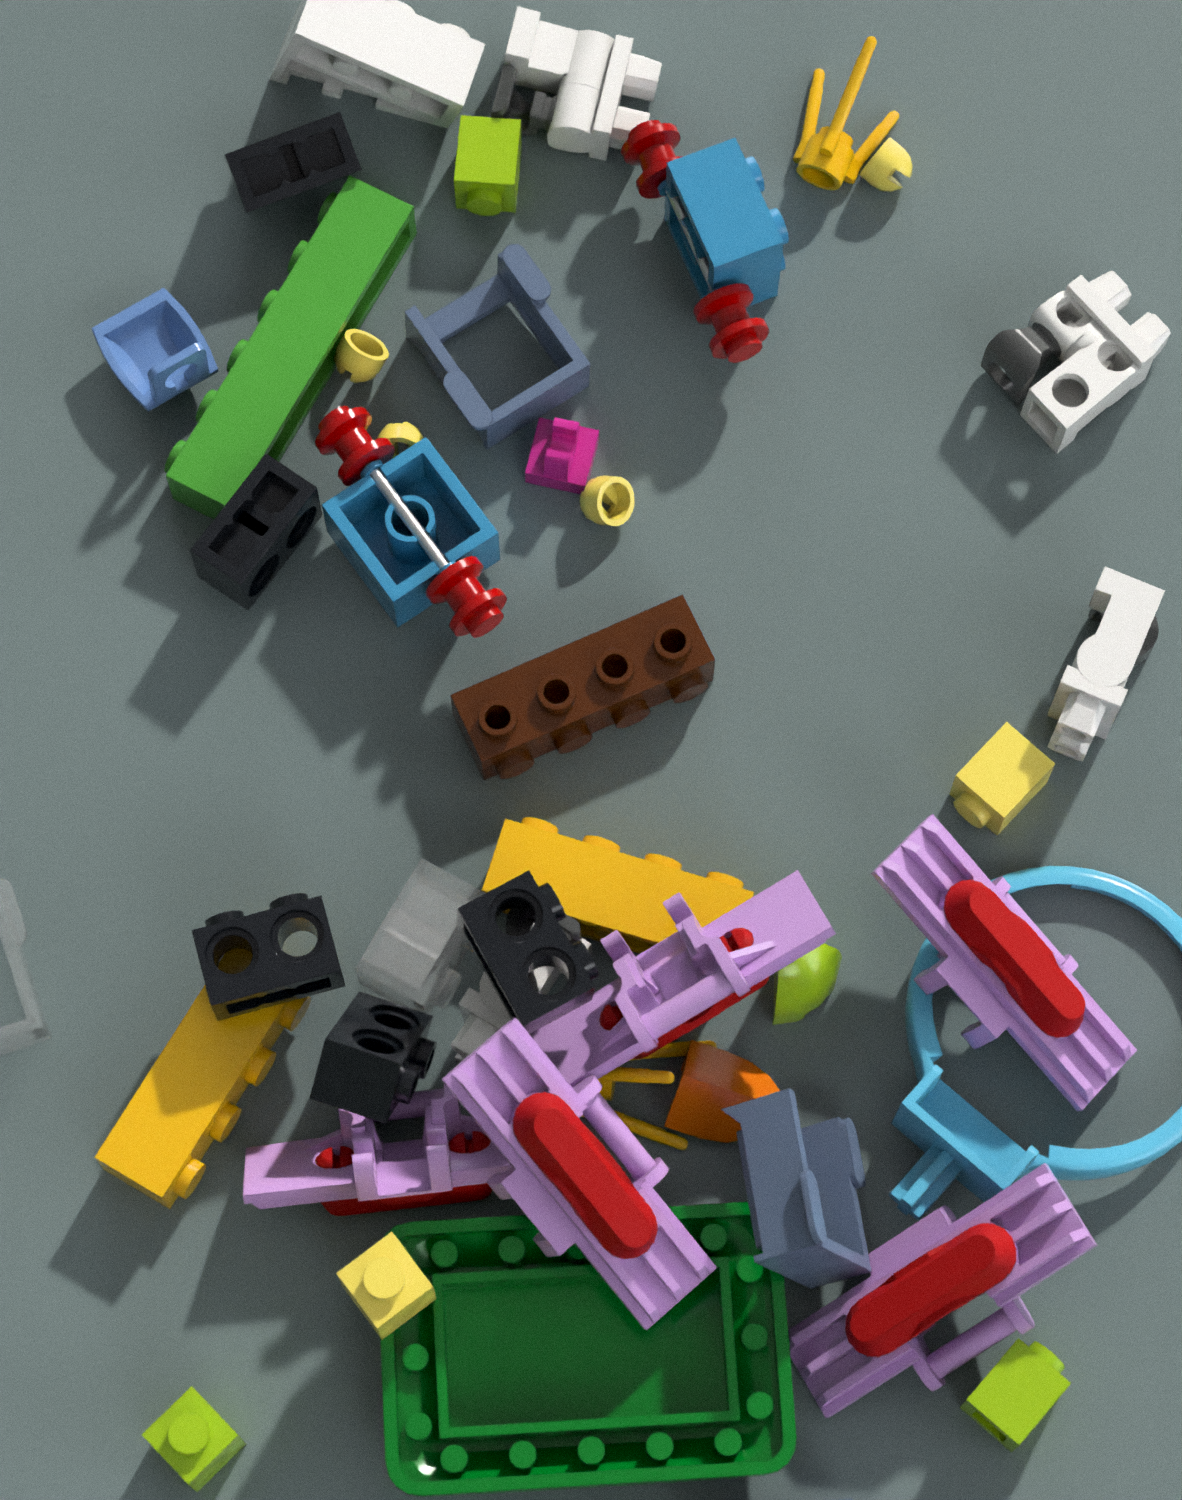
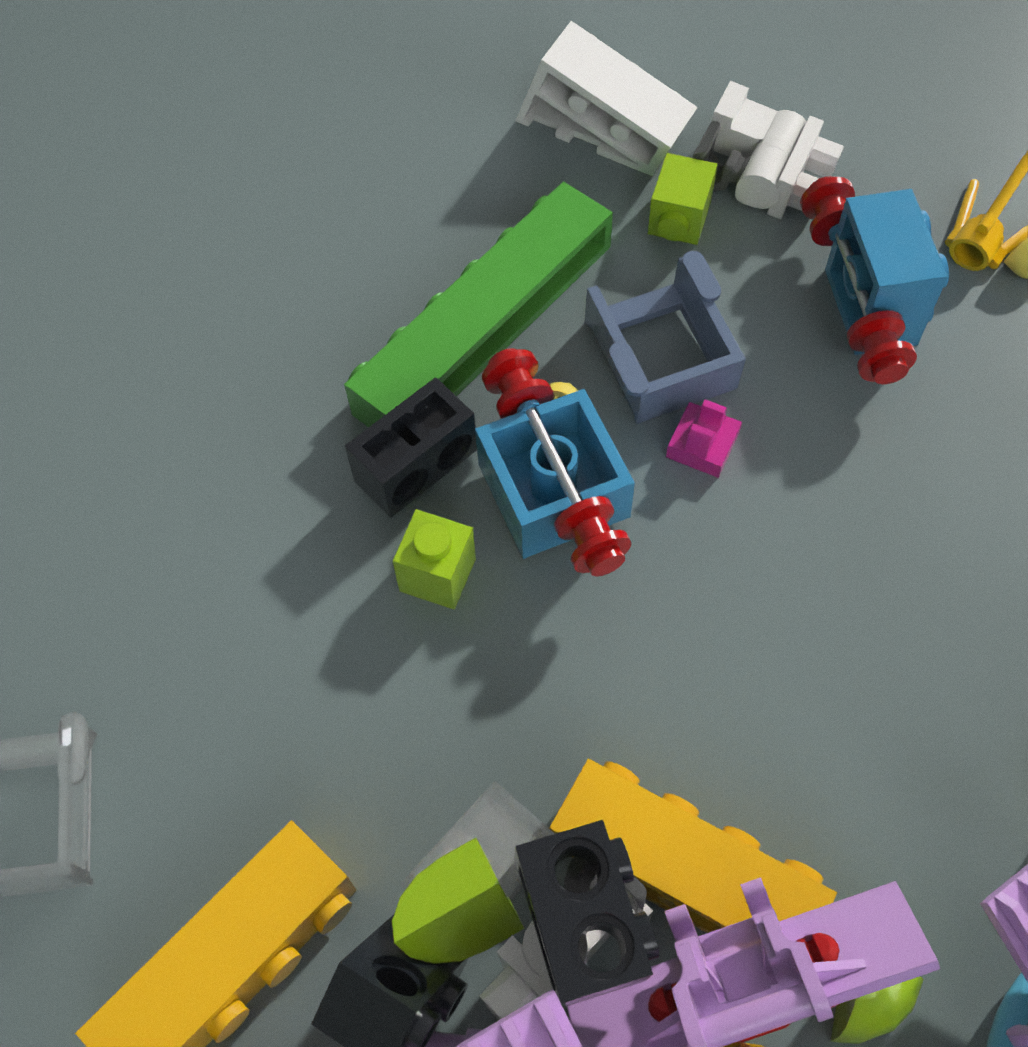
camera: 15 degrees right, 10 degrees down
medium blue piece [91,288,219,412] -> none
black brick [192,893,346,1021] -> none
black brick [224,112,362,213] -> none
light yellow hinge [334,329,389,383] -> none
reddish brown brick [450,594,715,780] -> none
light yellow hinge [579,475,635,526] -> none
none -> lime brick [392,509,476,610]
none -> lime brick [392,837,525,964]

